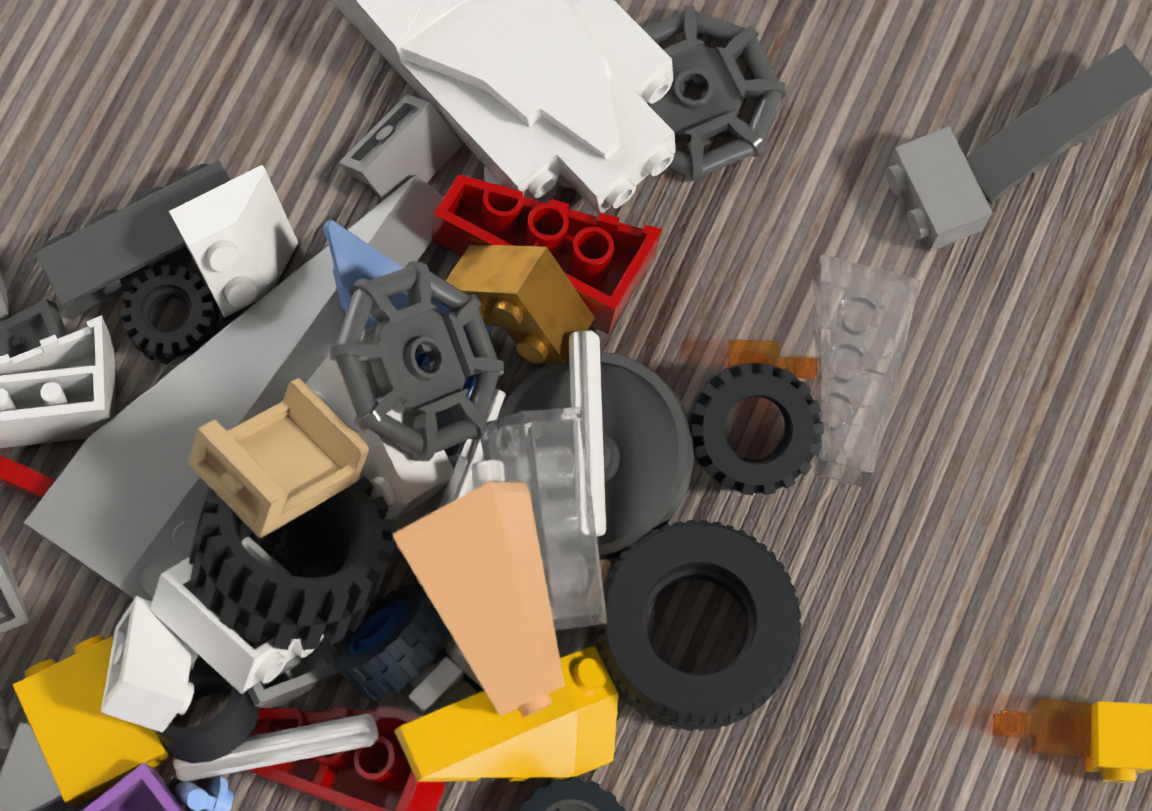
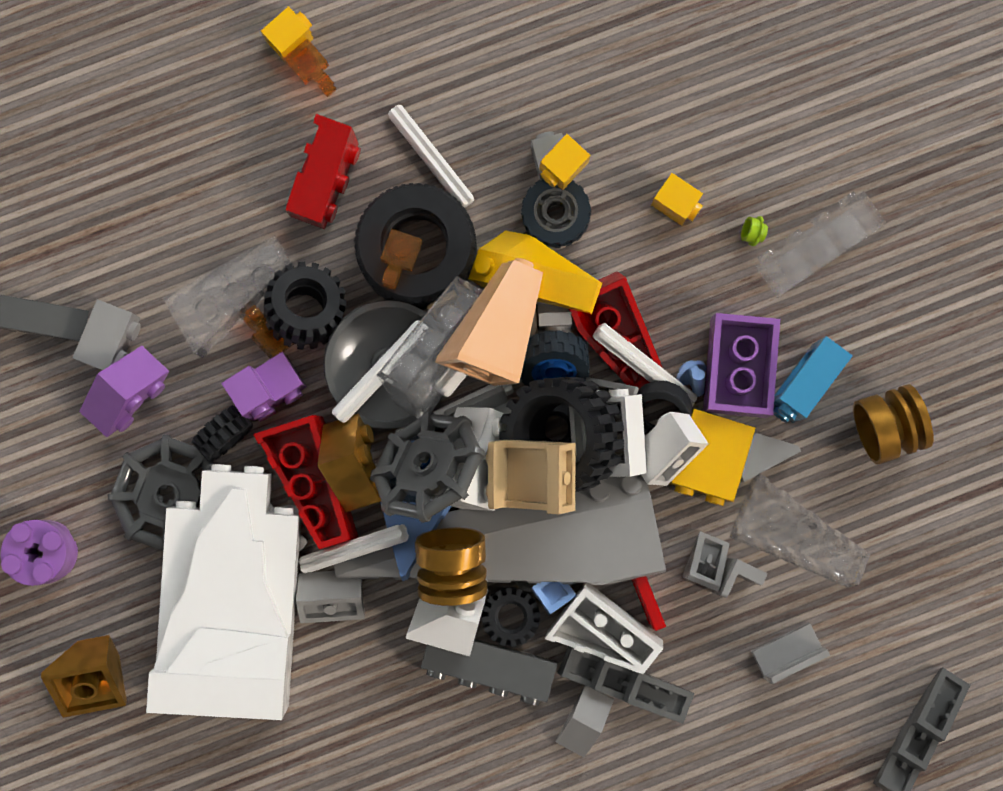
camera: 130 degrees left, 10 degrees up
none -> medium lavender brick [79,346,169,437]
none -> black tyre [191,405,253,462]
none -> medium lavender brick [221,352,307,422]
none -> red wedge [285,114,361,230]
none -> white axle [298,524,409,573]
none -> clear orange plate [380,229,423,290]
none -> white axle [388,105,474,208]
none -> pearl gold wheel [415,527,487,606]
none -> light blue tile [531,582,577,615]

